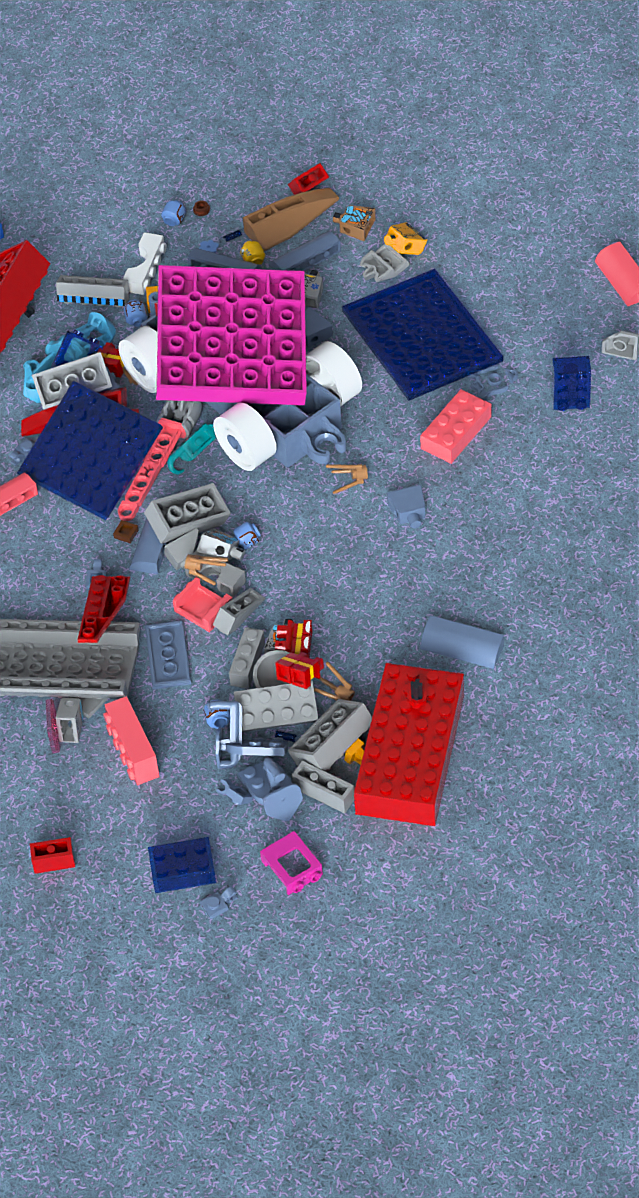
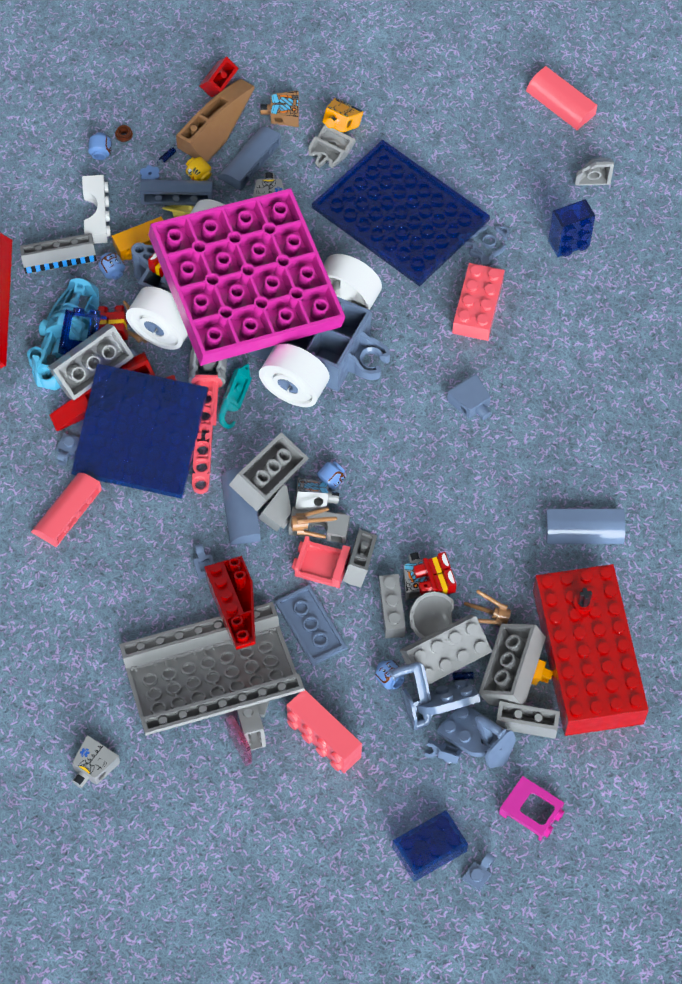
camera: 25 degrees left, 10 degrees up
red brick [30,837,75,874] -> none
reddish brown plate [113,520,139,544] -> none
red hips [275,652,324,689] -> none
medium nougat plant [326,464,368,494] -> none

